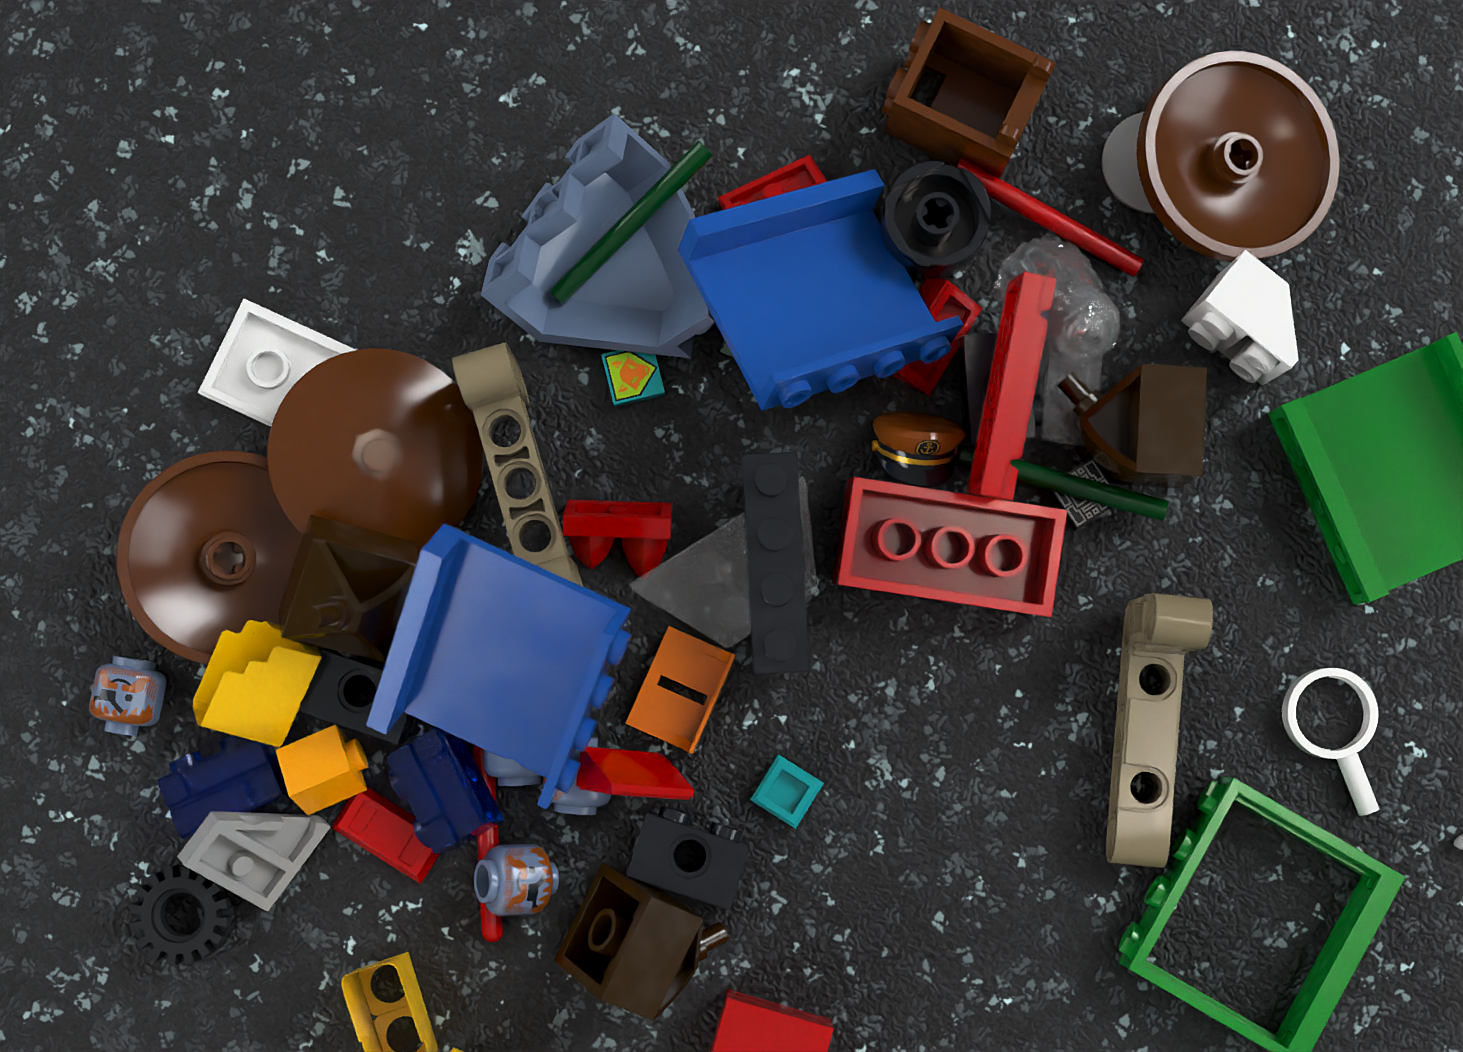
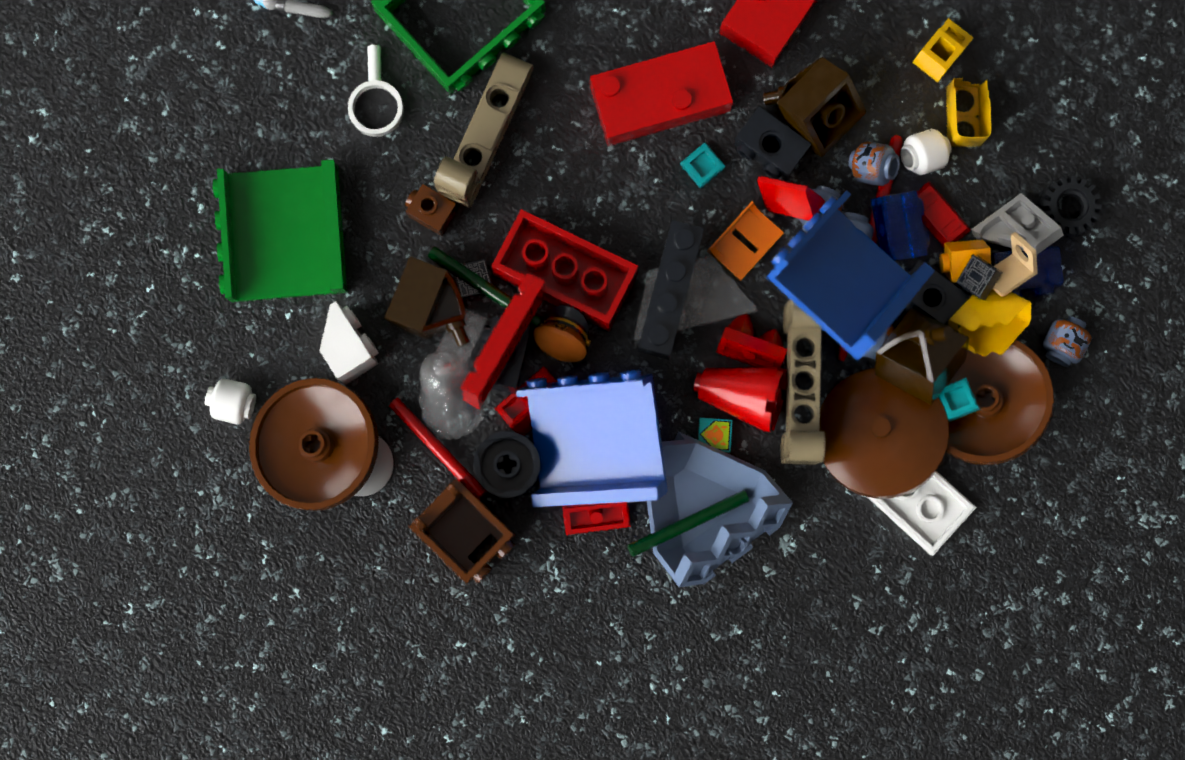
camera: 160 degrees left, 0 degrees up
none -> white head [205,378,256,425]
none -> reddish brown brick [405,184,458,236]
none -> red brick [590,41,733,146]
none -> red cone [694,367,787,433]
none -> white head [901,129,951,175]
none -> teal tile [938,378,980,422]
none -> black tile [956,254,1002,300]
none -> tan bracket [992,232,1038,297]

